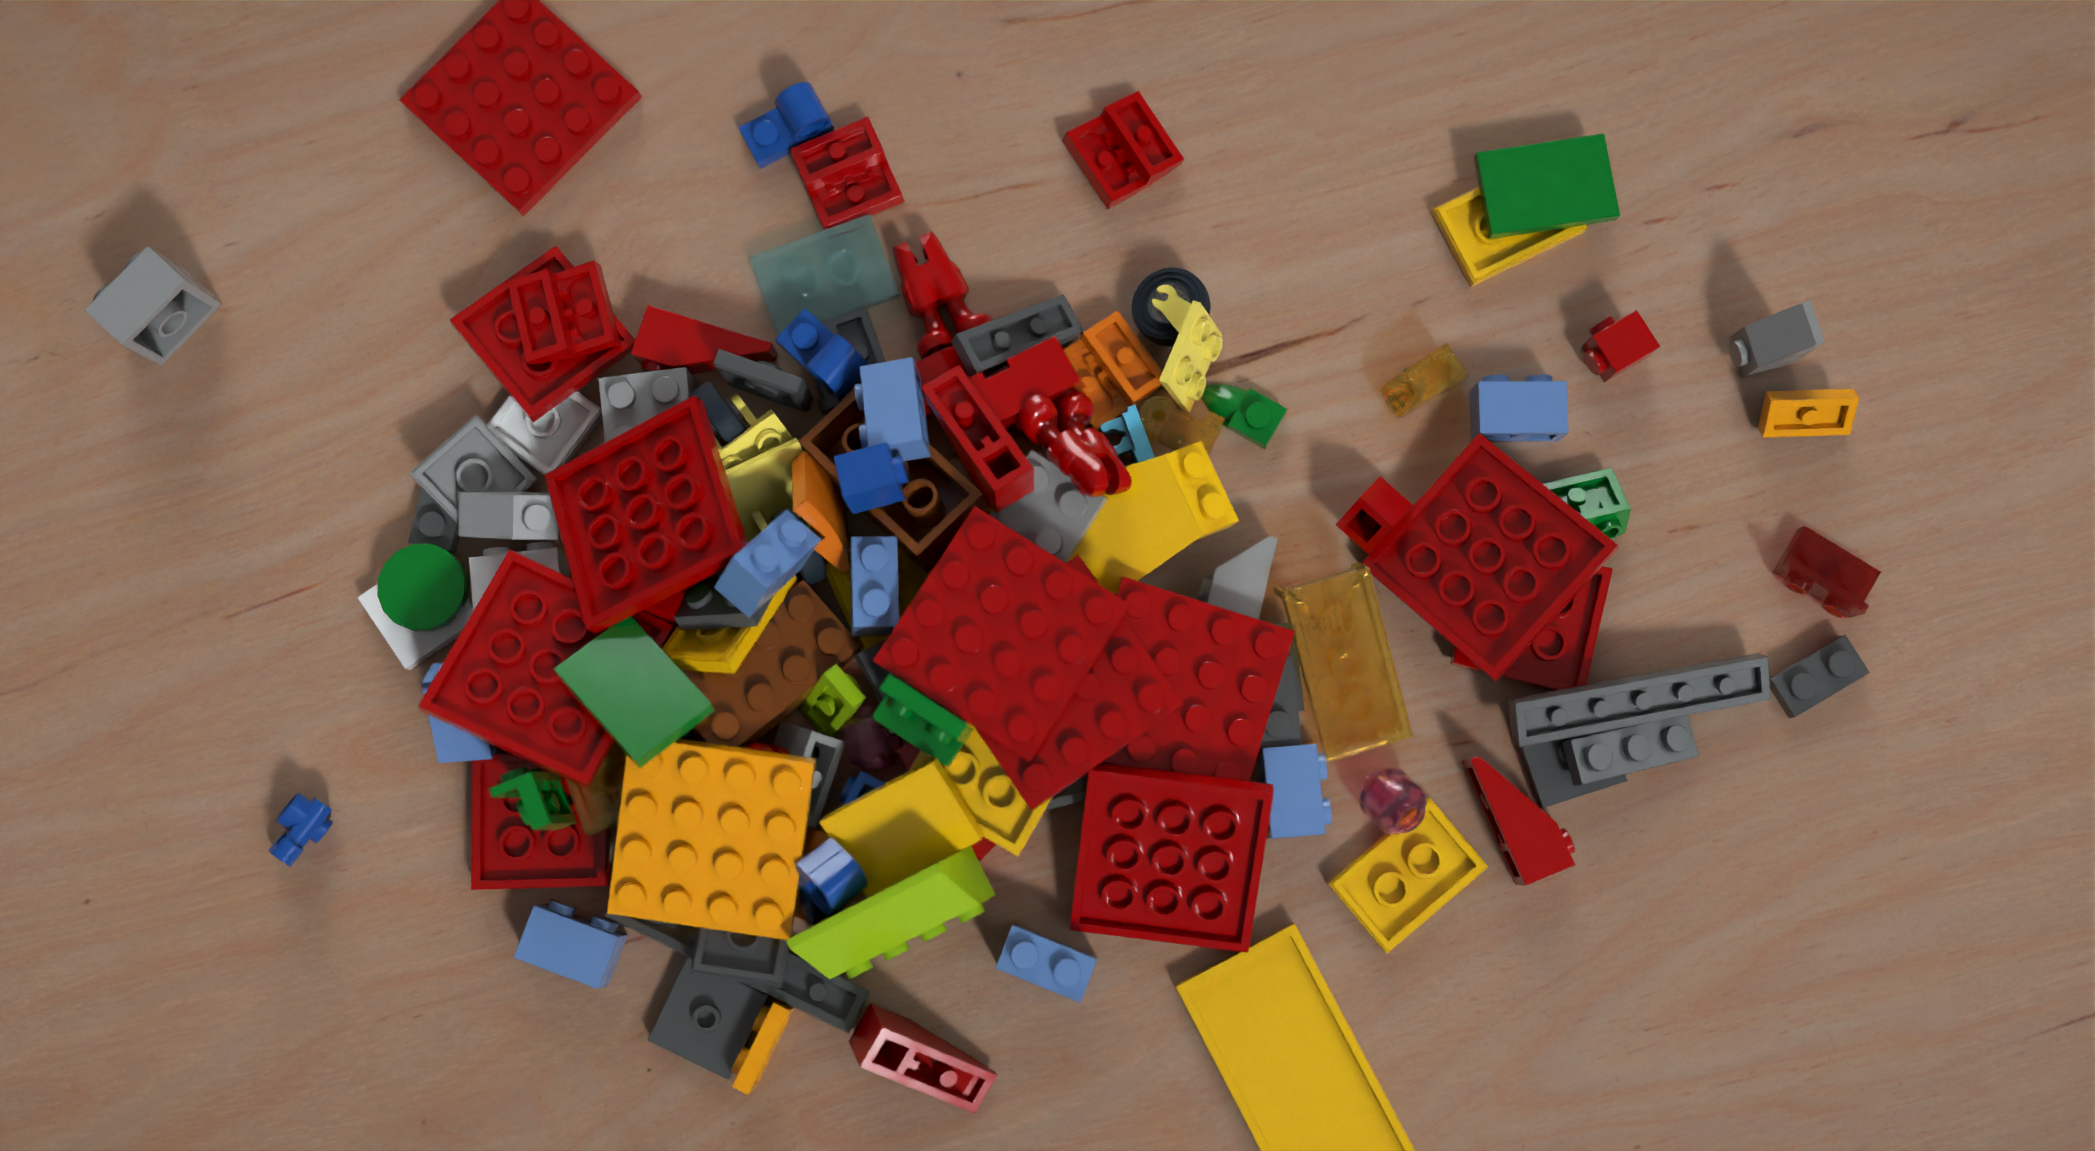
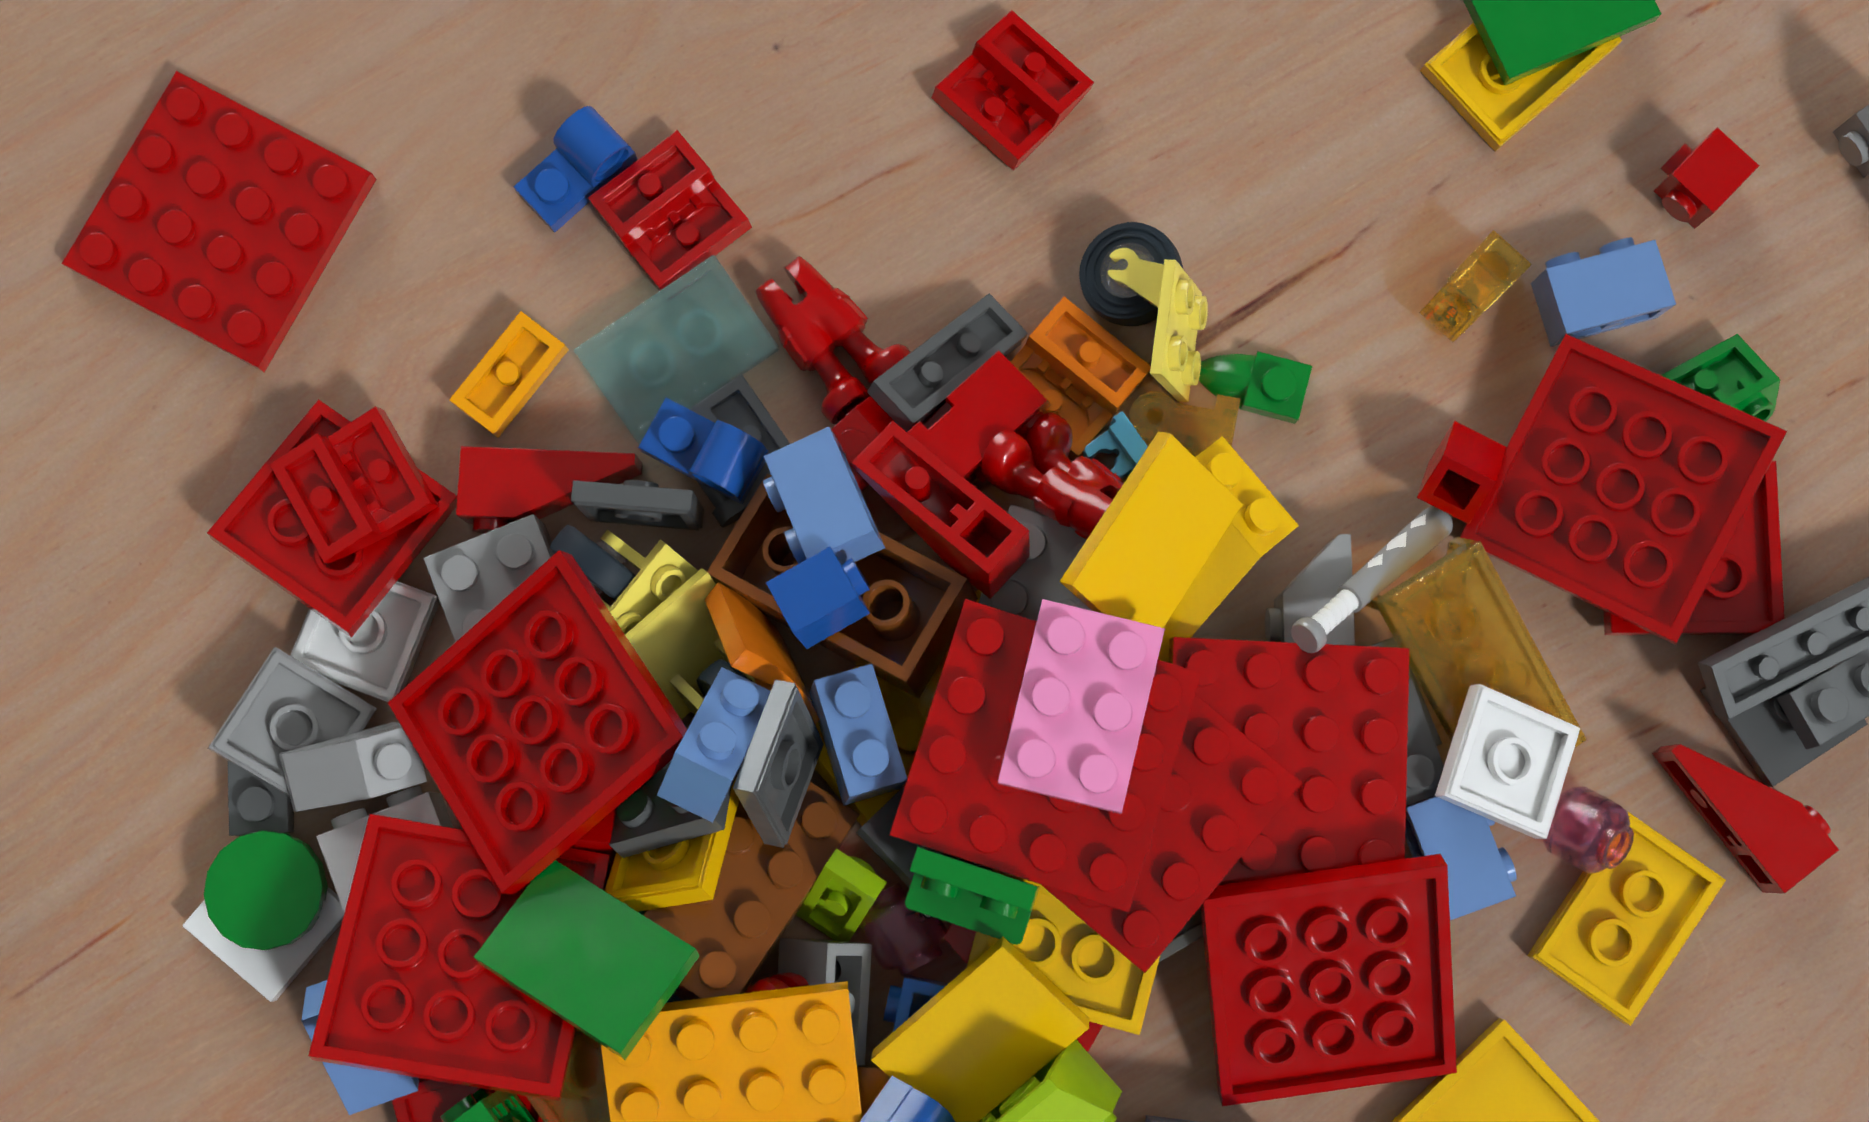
camera: 20 degrees left, 0 degrees up
none -> light orange plate [449,311,569,438]
none -> dark grey plate [733,680,824,848]
none -> bright pink plate [998,599,1165,814]
none -> yellow tile [1059,431,1243,628]
none -> light grey piece [1291,506,1453,653]
none -> white tile [1435,684,1580,839]

